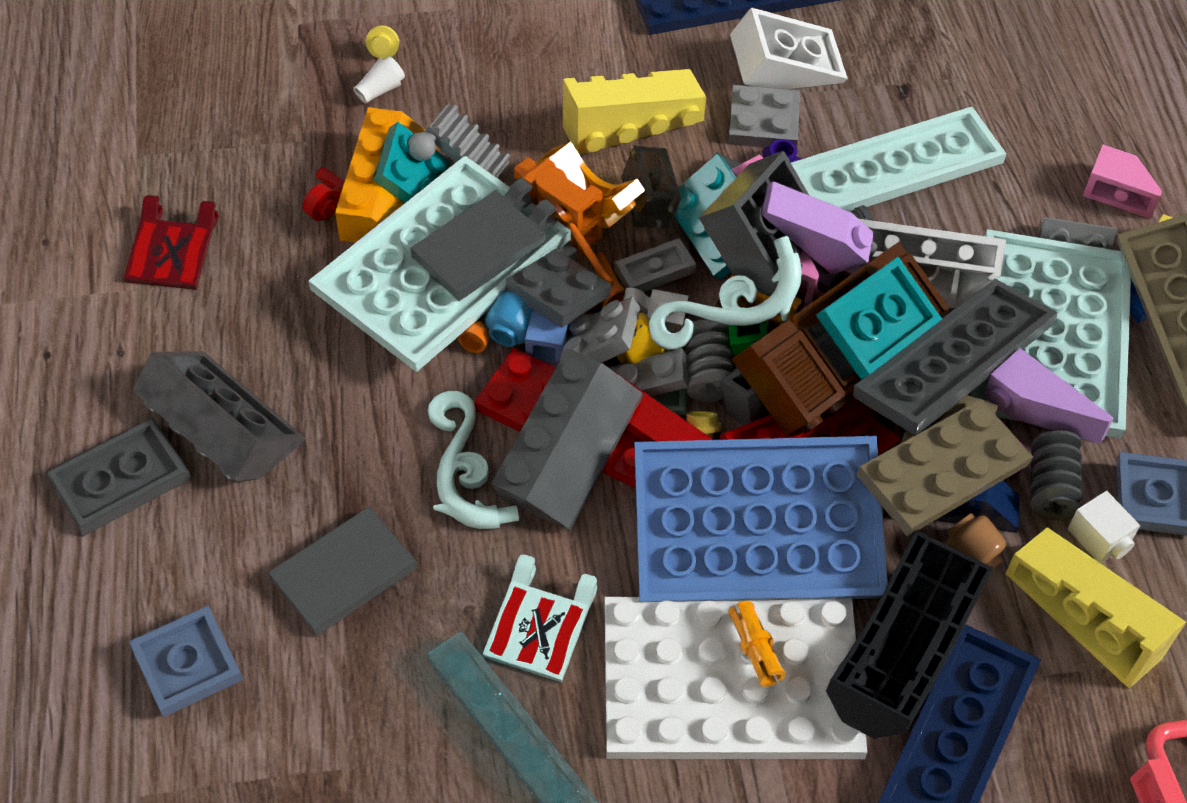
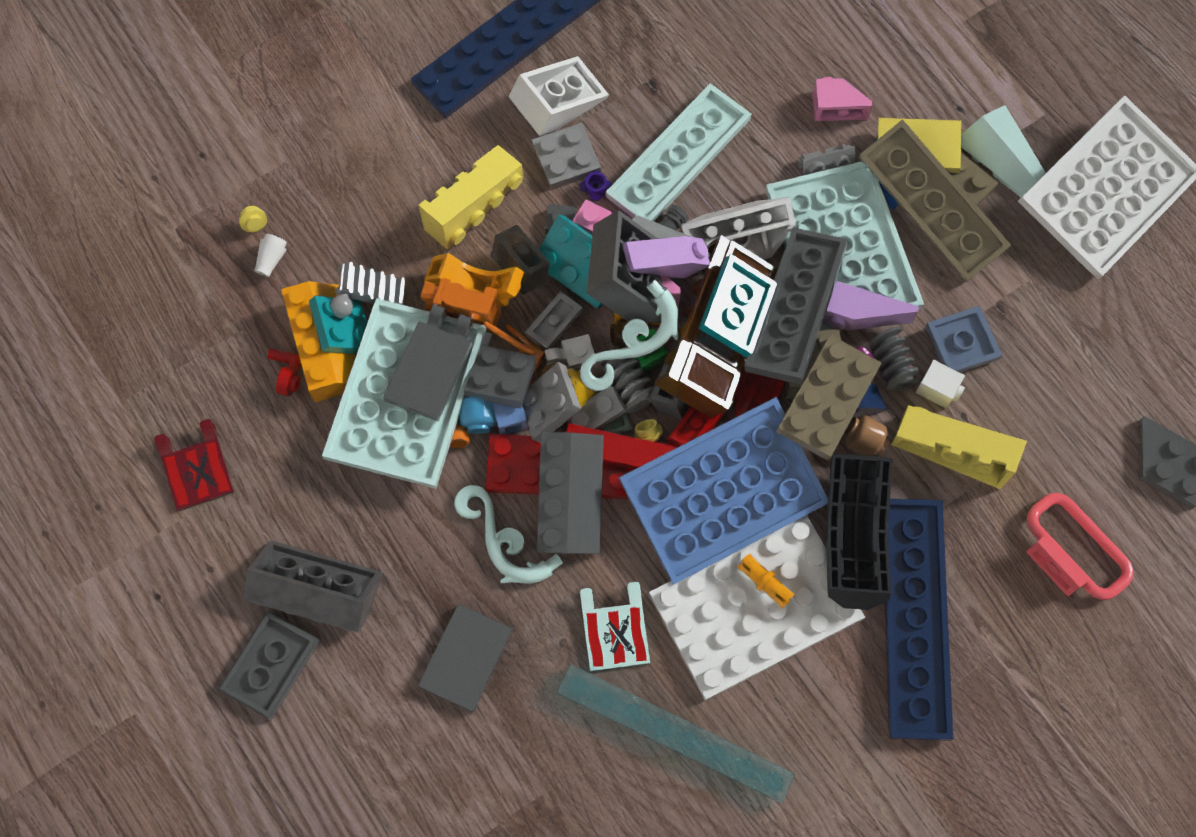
camera: 25 degrees left, 15 degrees up
sand blue plate [129,606,243,717] -> none

